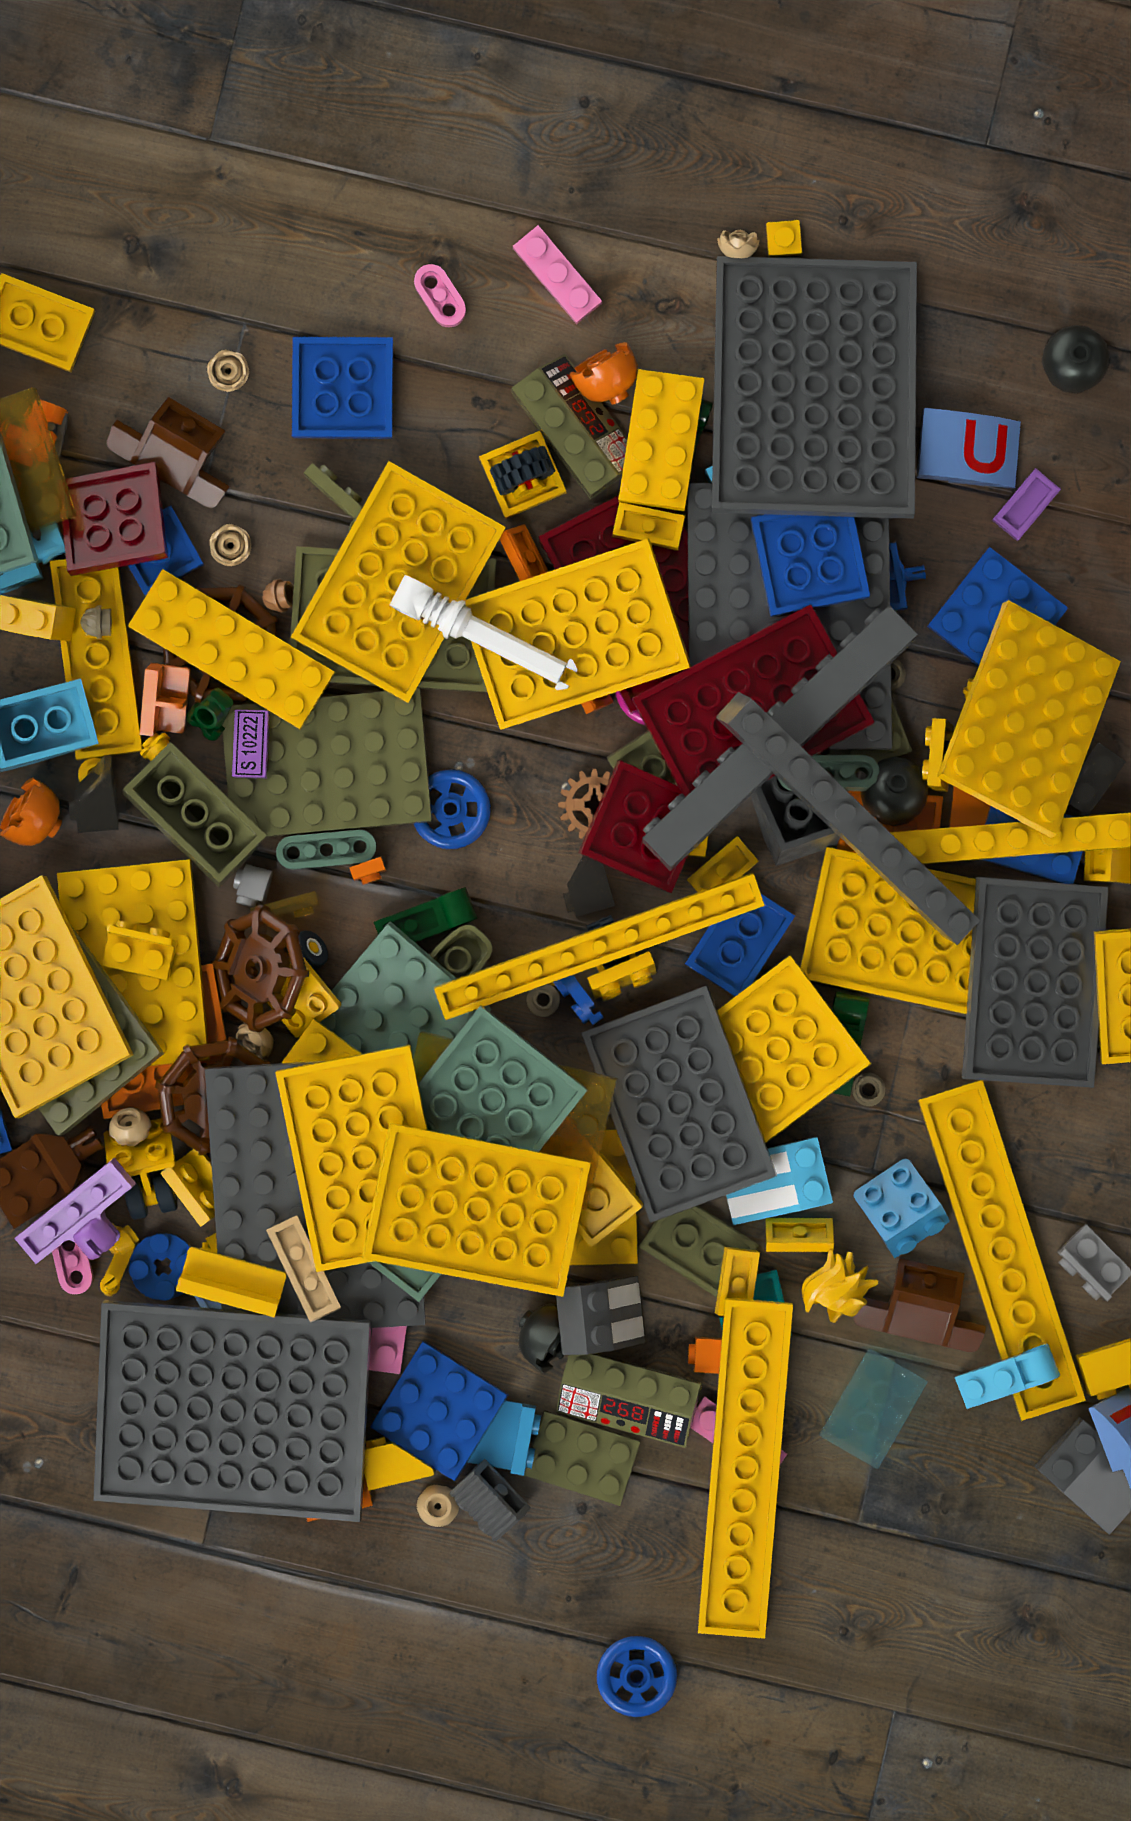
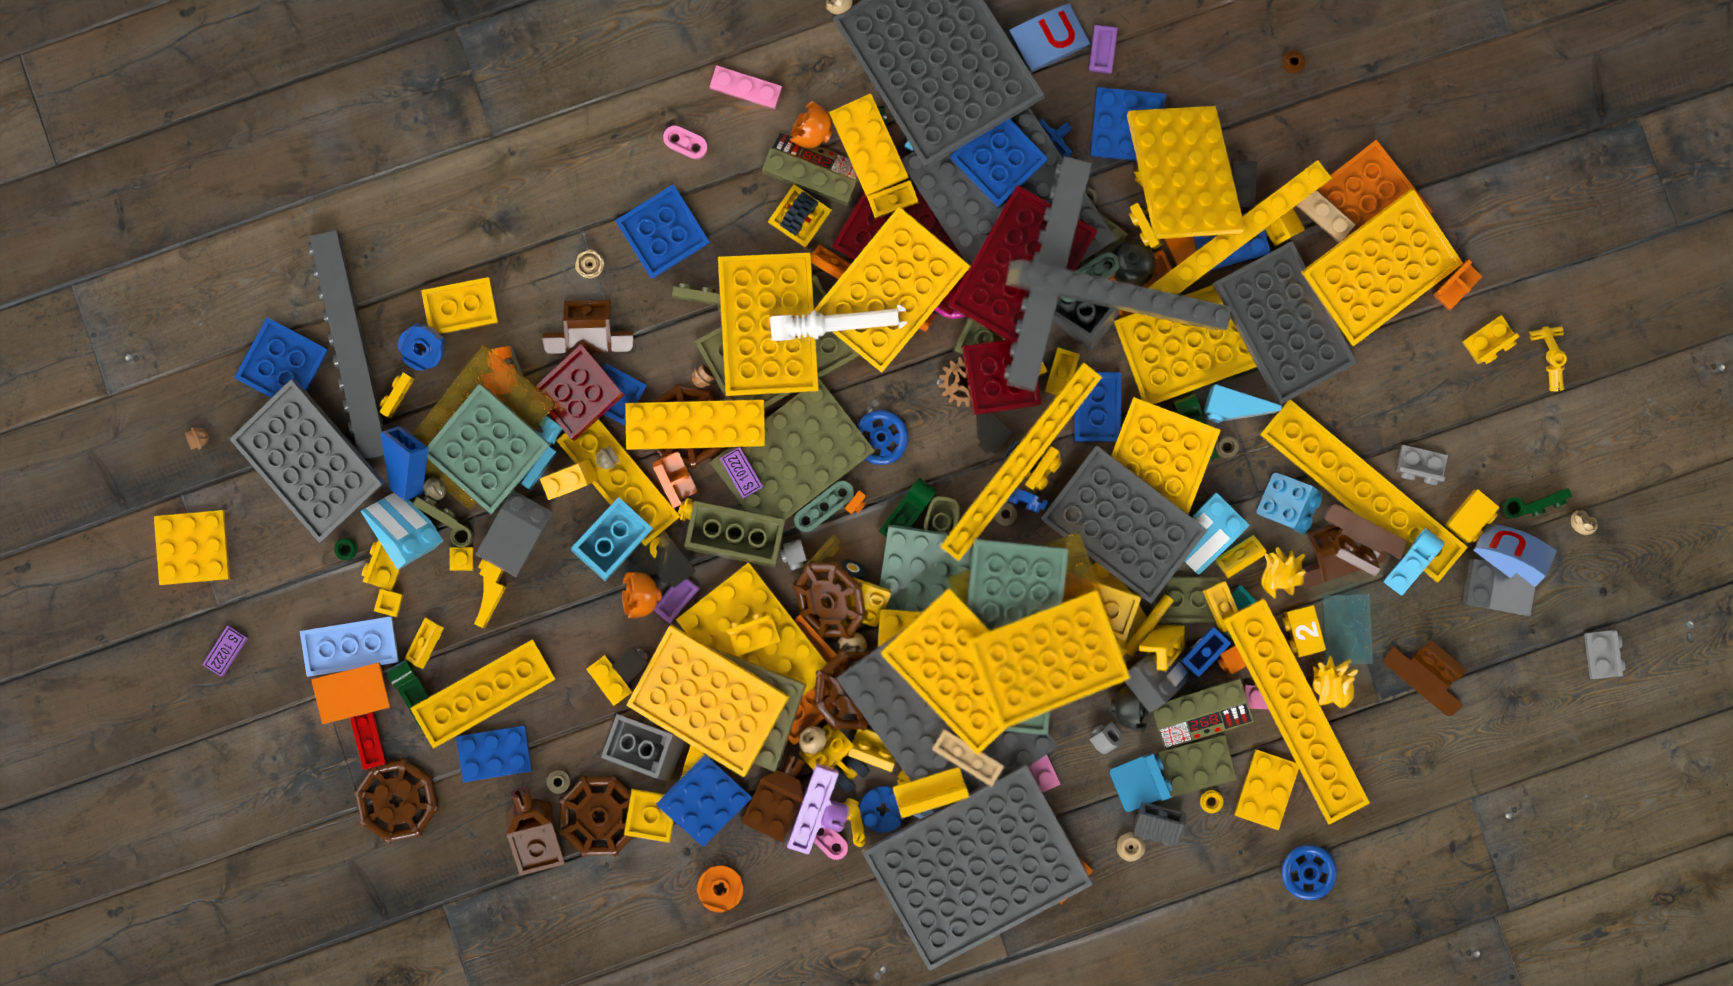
camera: 25 degrees left, 0 degrees up
dark green plate [186,688,233,741] -> none
tan plate [210,524,251,566] -> none
yellow slope [364,1437,435,1491] -> none
blue plate [370,1341,509,1481] -> none
none -> medium lavender tile [654,574,700,624]
none -> light grey plate [1089,721,1122,754]
none -> yellow piece [1124,594,1174,656]
none -> yellow panel [1139,624,1185,670]
none -> blue brick [1179,627,1231,677]
none -> yellow plate [1200,790,1223,813]
none -> medium azure slope [1203,384,1282,423]
none -> yellow plate [1234,749,1299,830]
none -> yellow brick [1282,605,1326,657]
none -> yellow hair [1312,656,1358,708]
none -> reddish brown plate [1323,504,1406,576]
none -> reddish brown plate [1384,640,1467,716]

